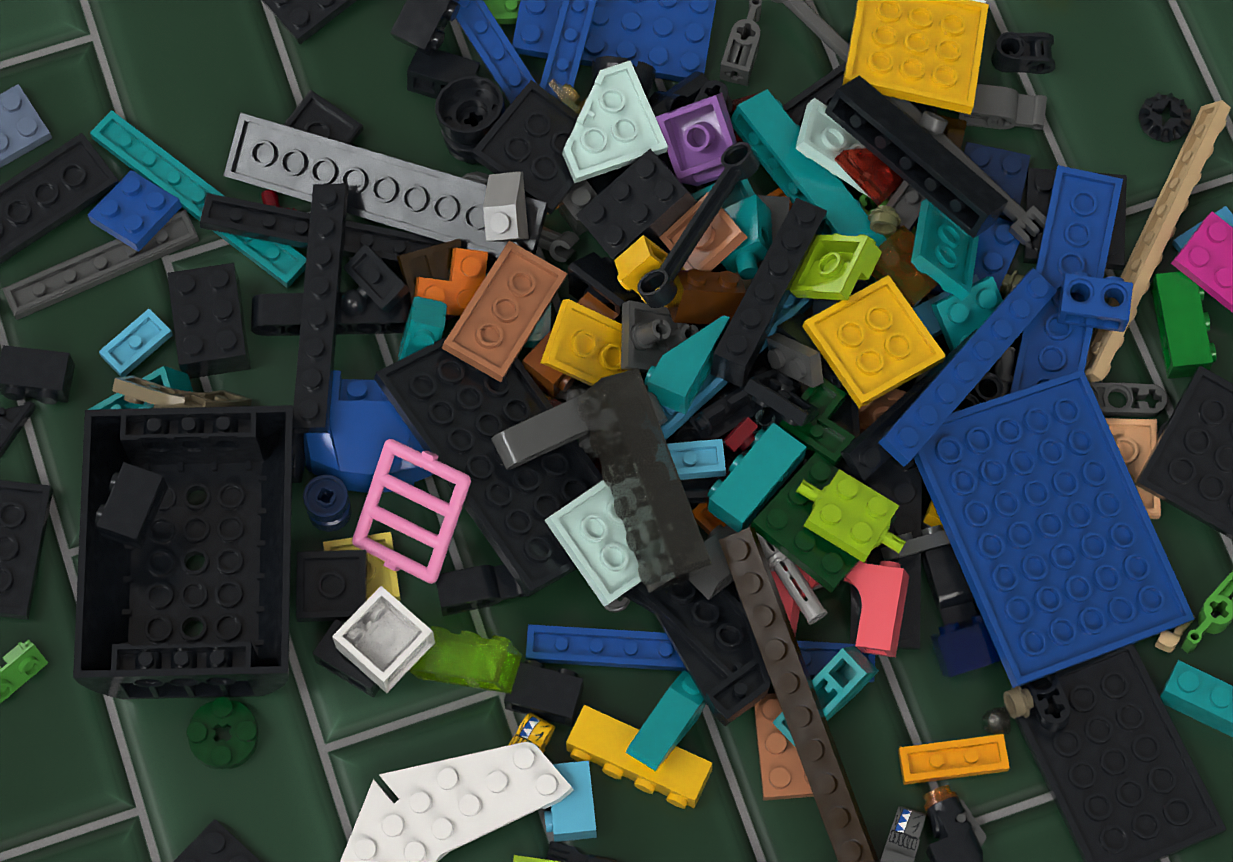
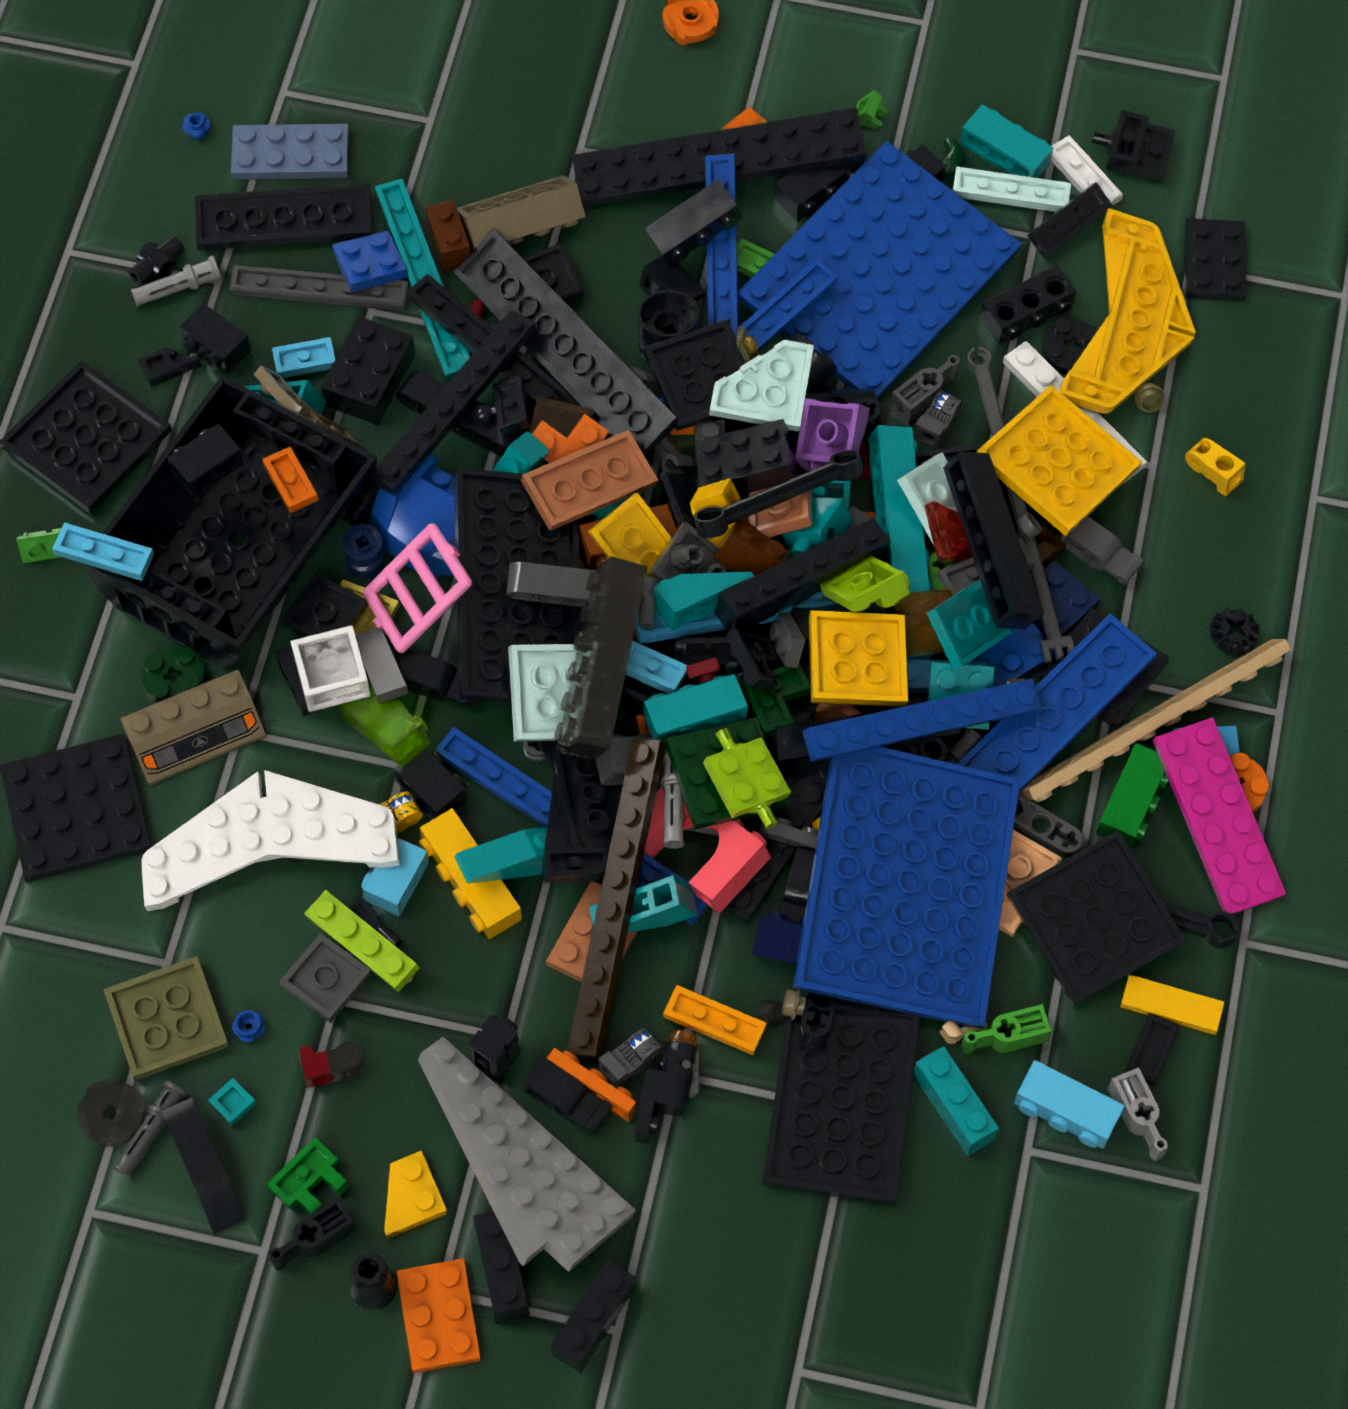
camera: 30 degrees right, 5 degrees down
light grey slope [483,172,529,242] -> none
olive plate [868,205,901,235] -> none
black piece [991,32,1055,74] -> none
blue brick [1057,272,1133,332] -> none
none -> medium azure plate [52,522,154,581]
none -> dark tan slope [120,670,266,786]
none -> orange plate [262,447,319,513]
none -> dark grey tile [355,627,408,704]
none -> reddish brown brick [425,199,470,273]
none -> dark tan slope [457,175,585,250]
none -> dark grey leg [913,390,963,450]

